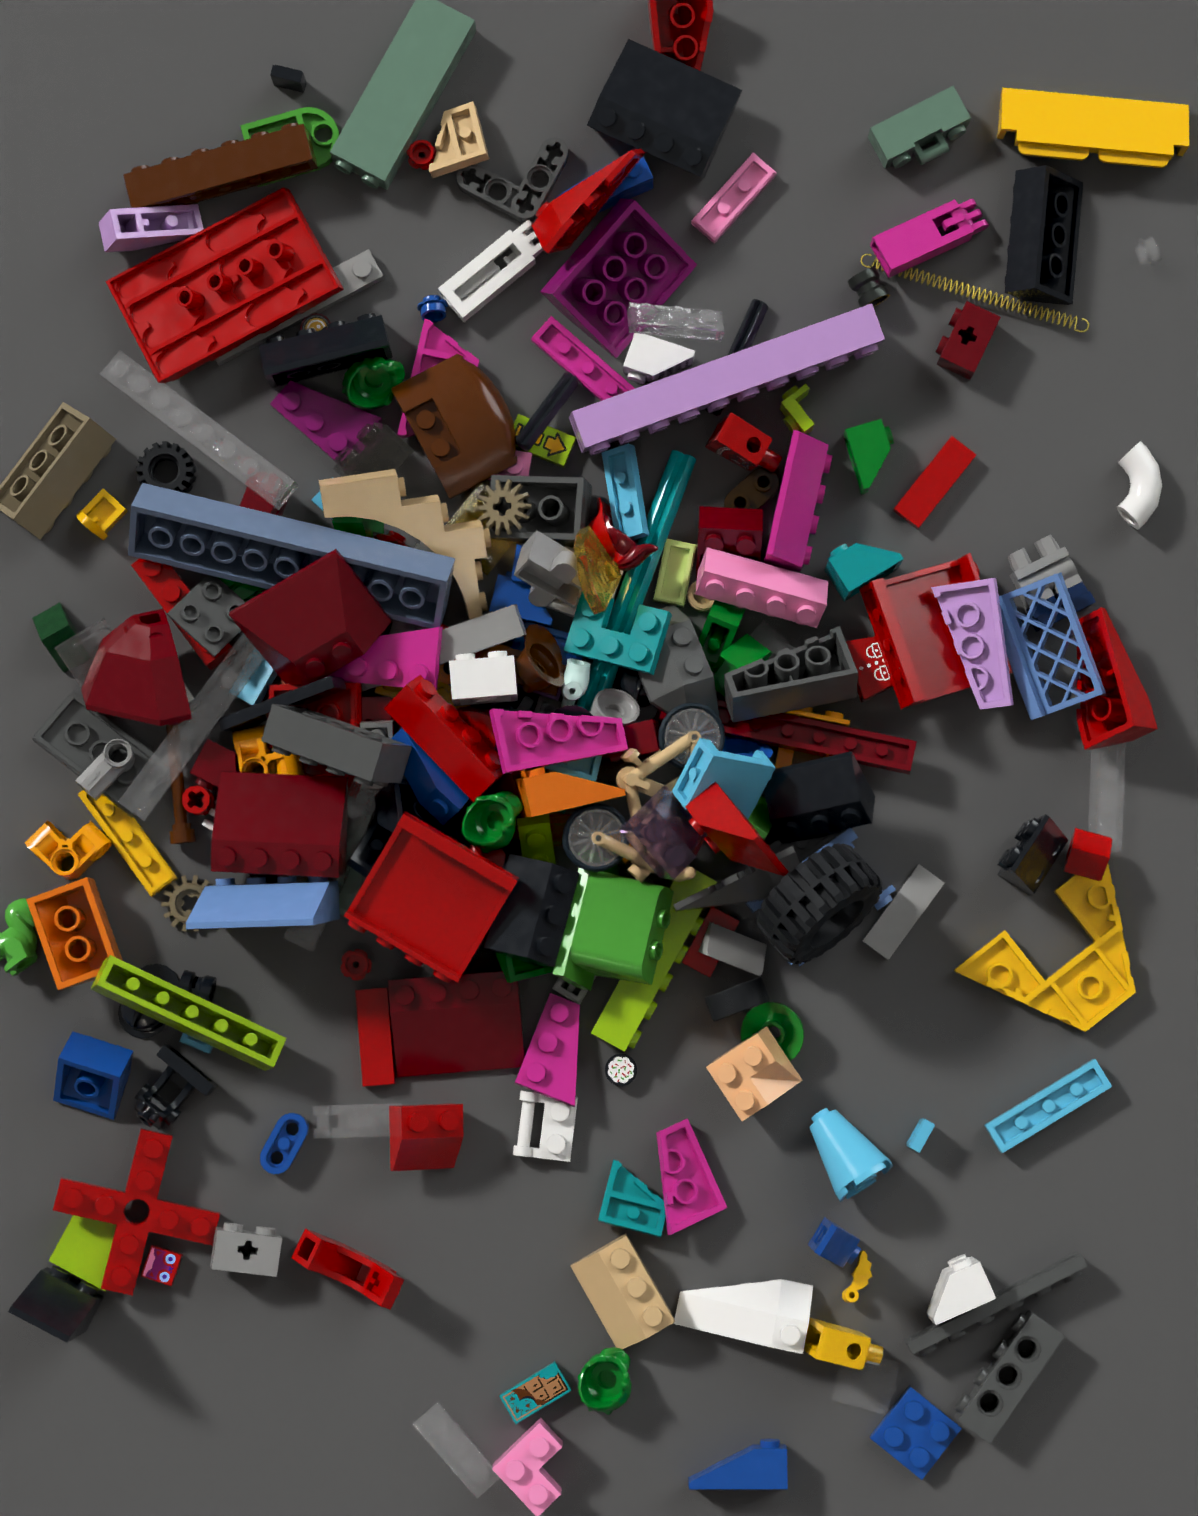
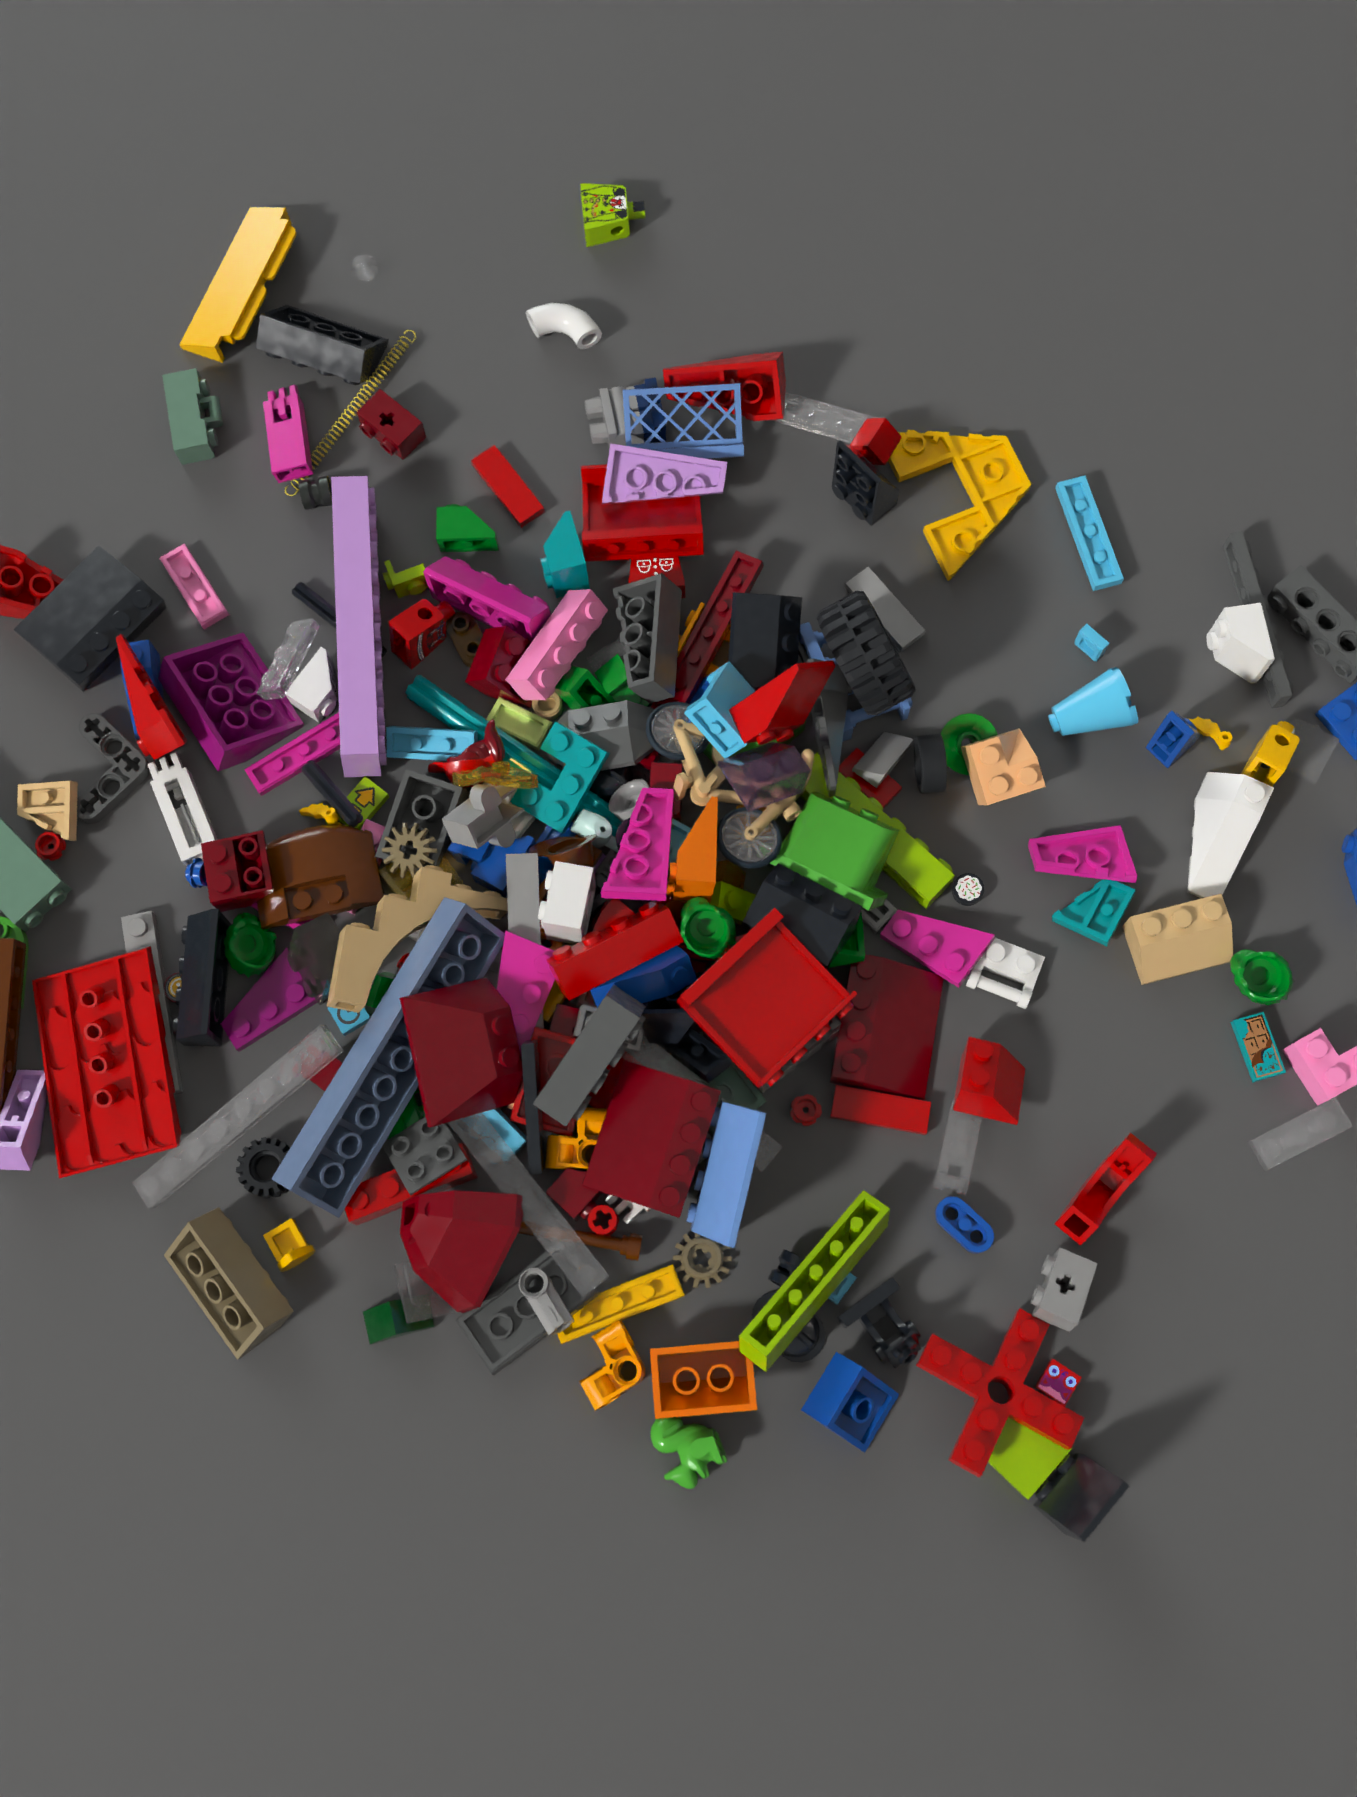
camera: 75 degrees left, 10 degrees down
none -> dark red slope [201,830,274,912]
none -> yellow piece [299,803,339,825]

